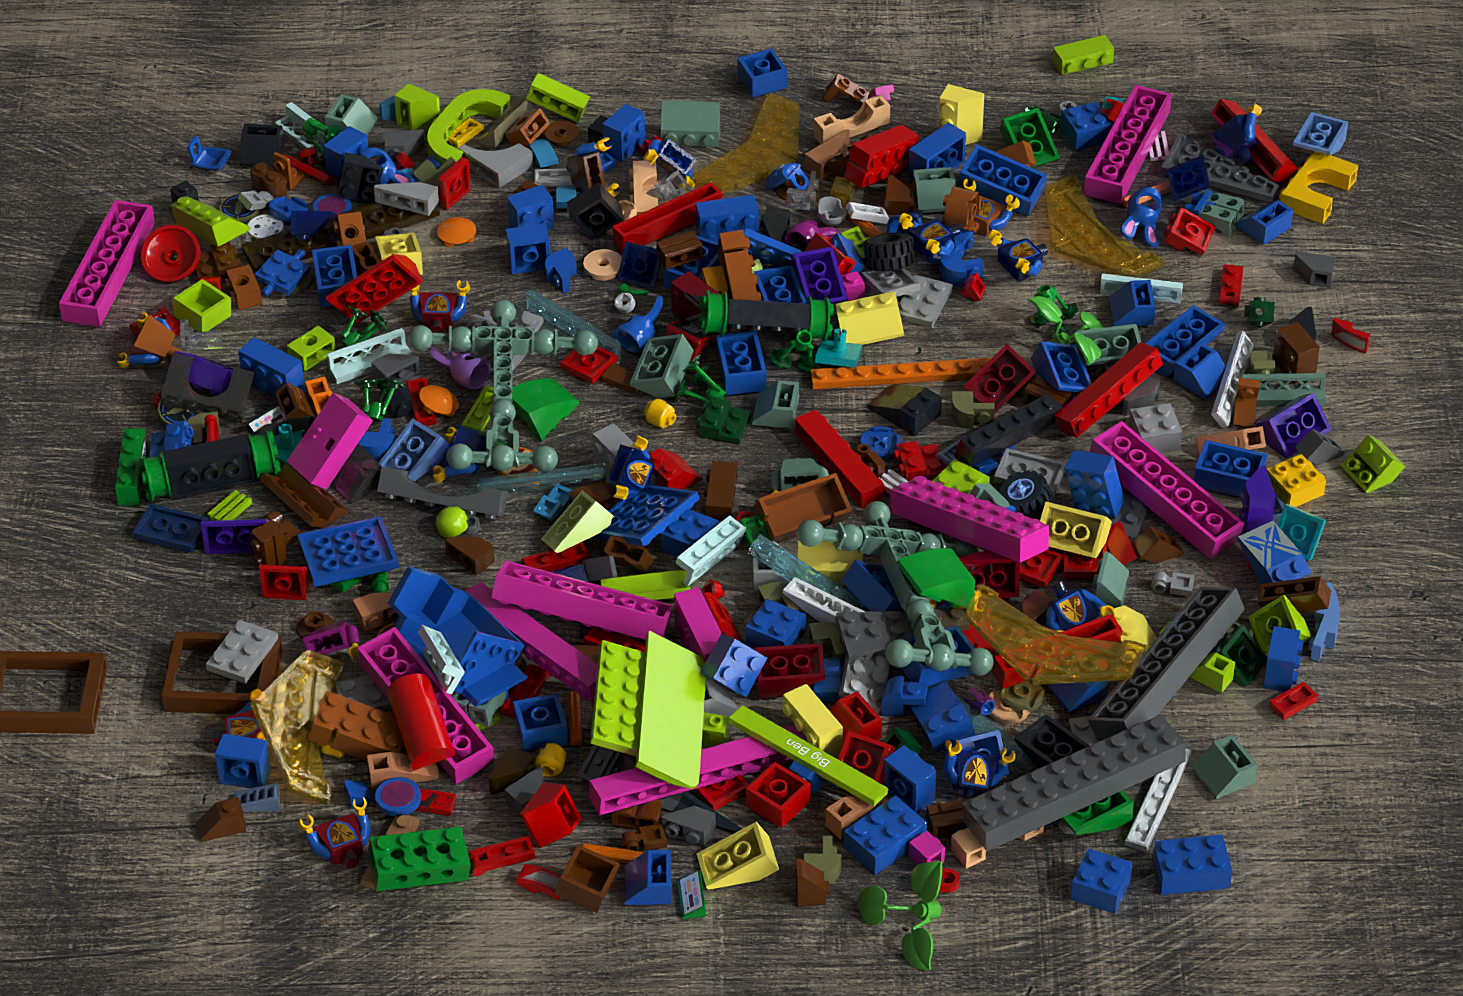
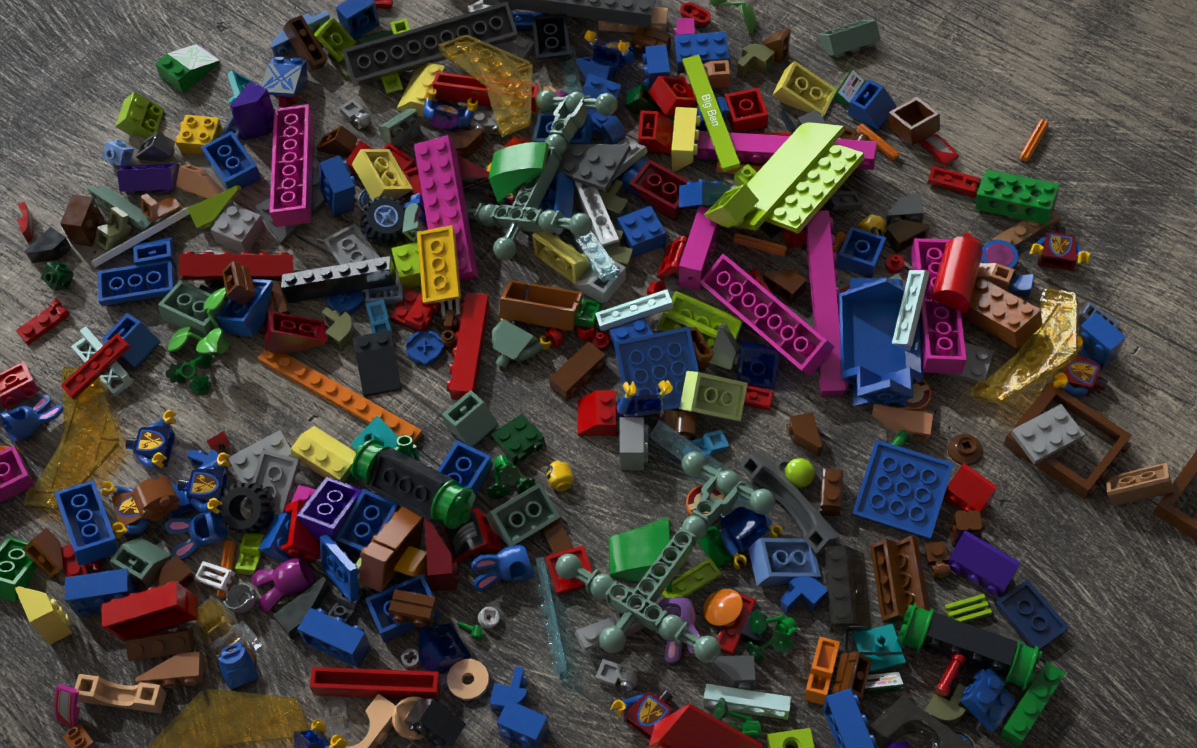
camera: 140 degrees left, 15 degrees up
reddish brown slope [196,797,246,842] -> none
dark pink brick [287,393,373,490] -> none
magenta torso [298,621,360,676] -> none
red slope [520,783,582,848] -> none
none -> red tile [60,333,131,400]
none -> light blue brick [103,139,134,166]
none -> green slope [155,44,220,93]
none -> lime slope [187,186,241,230]
none -> reddish brown brick [222,261,255,305]
none -> dark azure slope [365,299,393,336]
none -> yellow plate [417,225,461,305]
none -> lime slope [704,184,759,228]
none -> sand green slope [817,19,881,58]
none -> reddish brown brick [819,468,843,516]
none -> red tile [885,254,904,274]
none -> orange axle [1020,120,1049,162]
none -> medium nougat slope [1106,463,1175,506]

